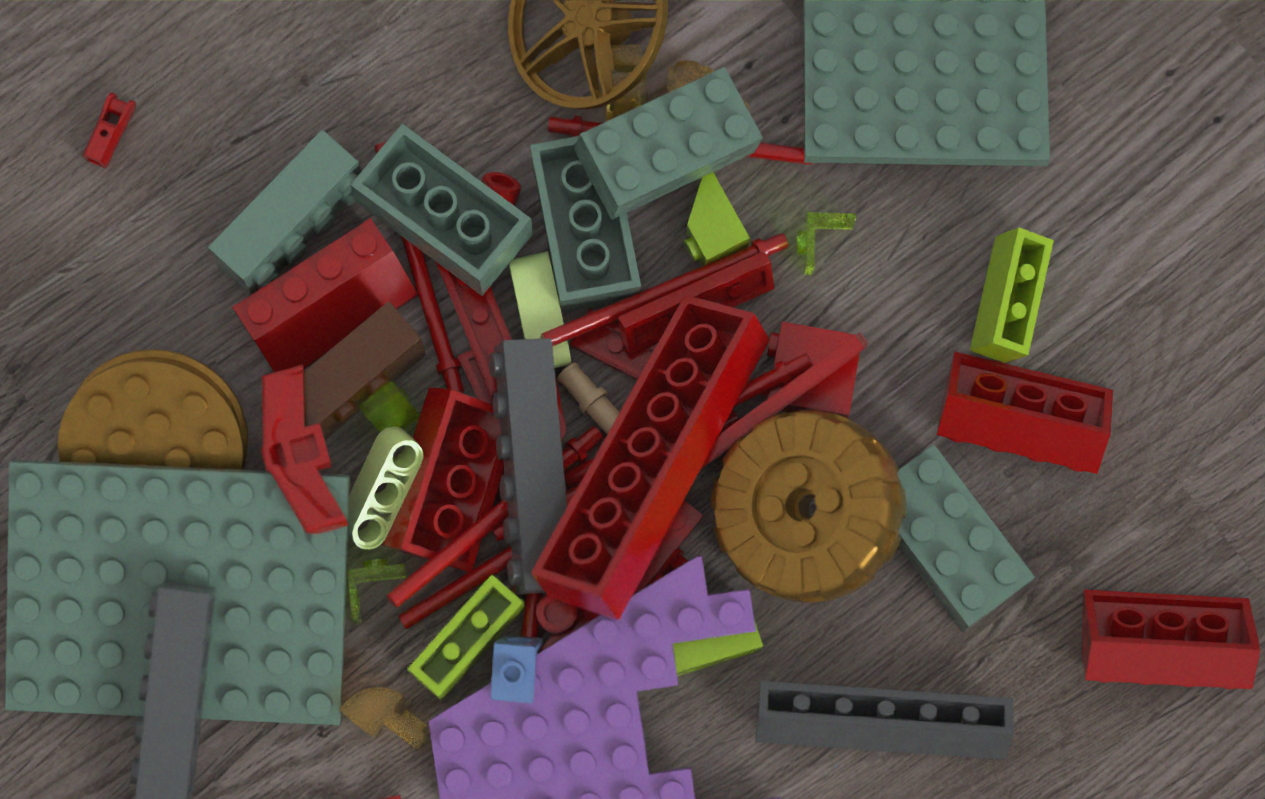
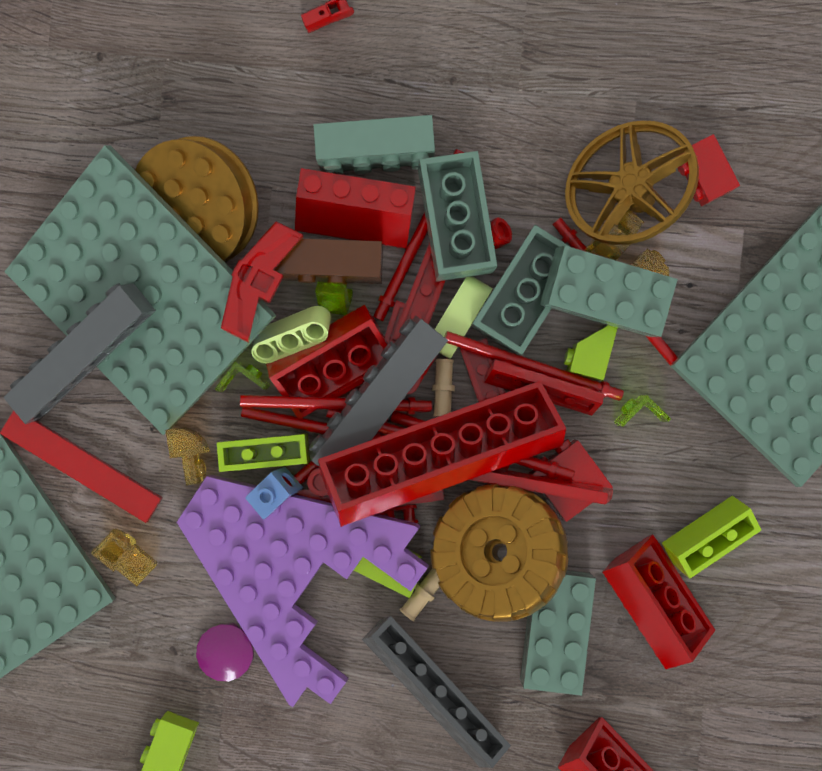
camera: 45 degrees right, 10 degrees up
none -> tan pin [399,568,440,621]

